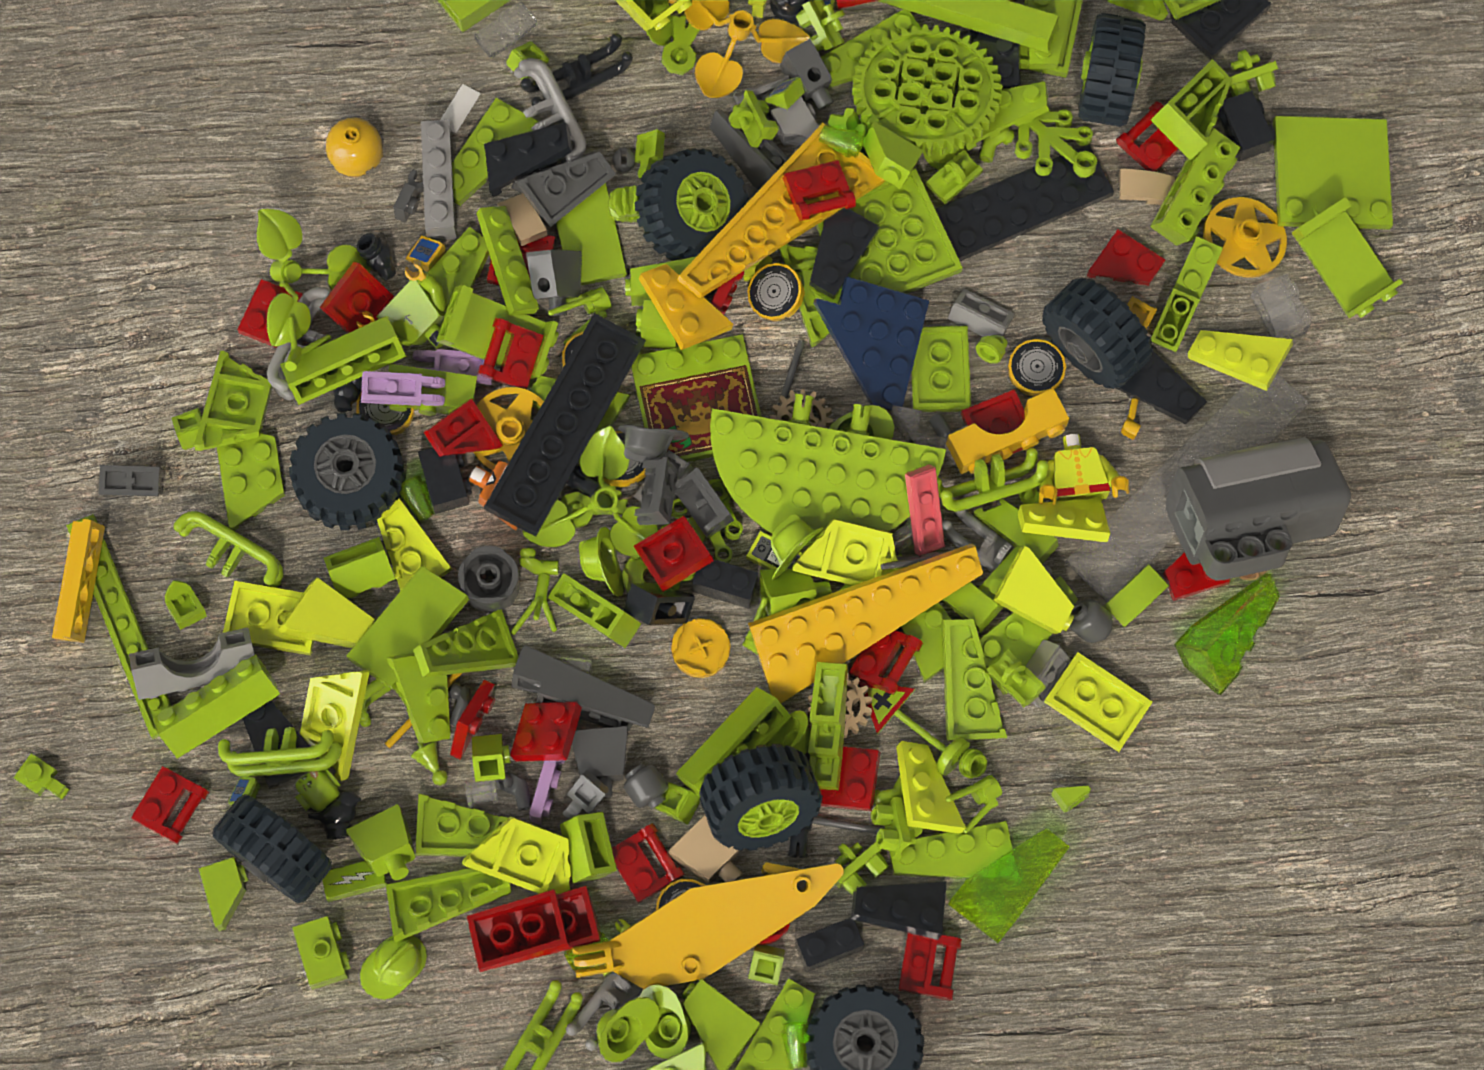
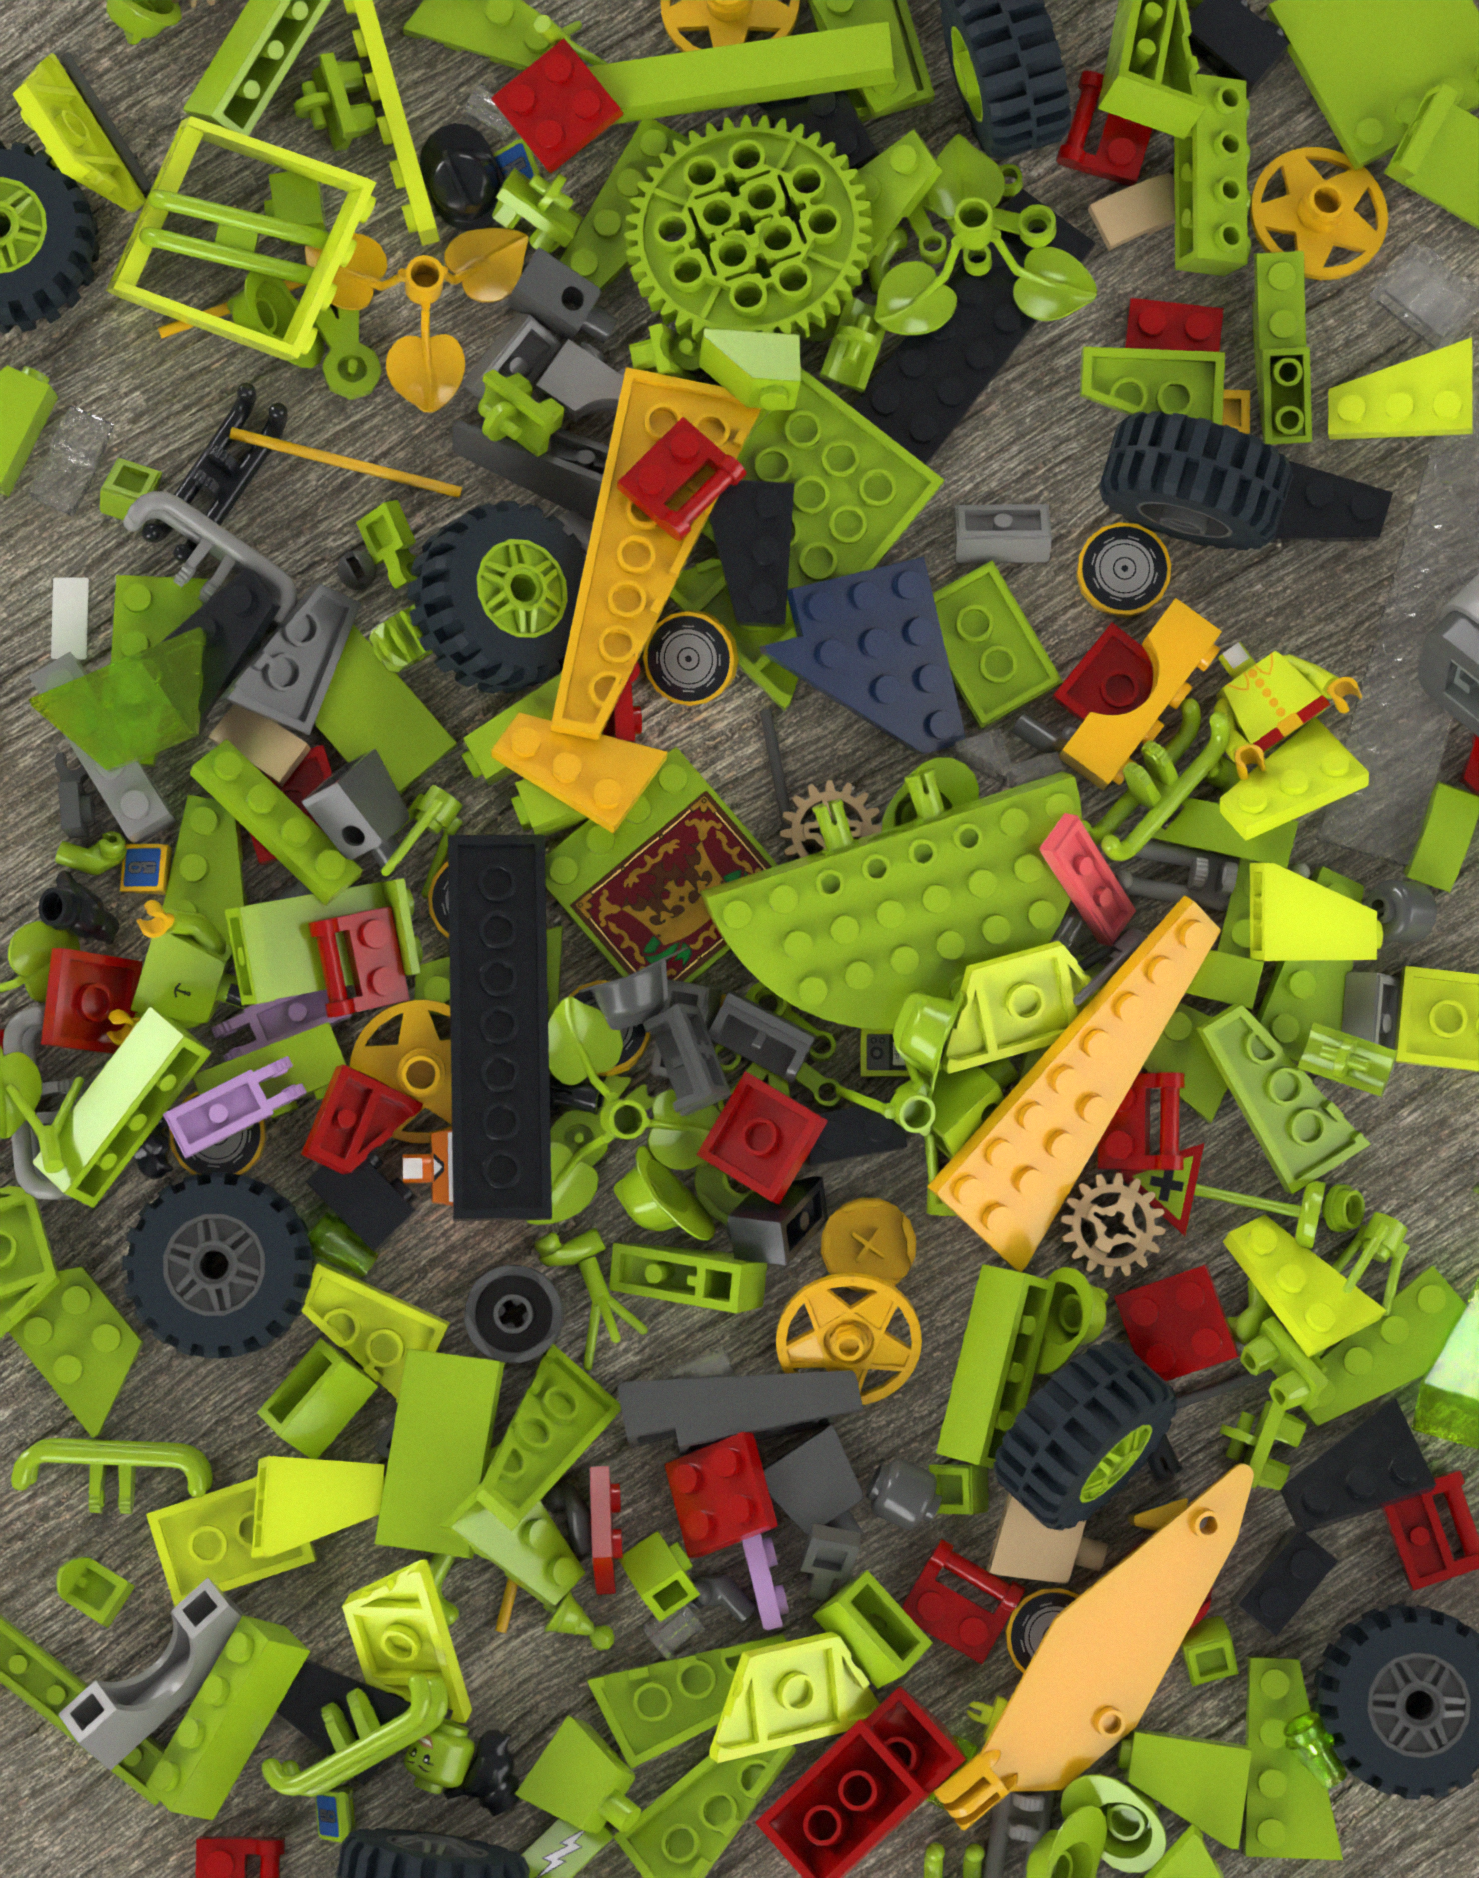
camera: 30 degrees left, 10 degrees up
lime slope [765,77,805,110] -> none
lime slope [808,662,848,790] -> none
clear neon green cone [819,126,864,158] -> none
lime tile [975,335,1008,364] -> none
yellow hand [1121,398,1141,440] -> none
none -> clear neon green wing [28,626,206,772]
none -> lime arm [55,831,127,876]
none -> yellow axle [229,427,463,498]
none -> yellow wheel [776,1273,922,1405]
none -> lime plant [835,1060,936,1136]
none -> lime plant [874,134,1098,335]
none -> lime wing [1079,346,1225,425]

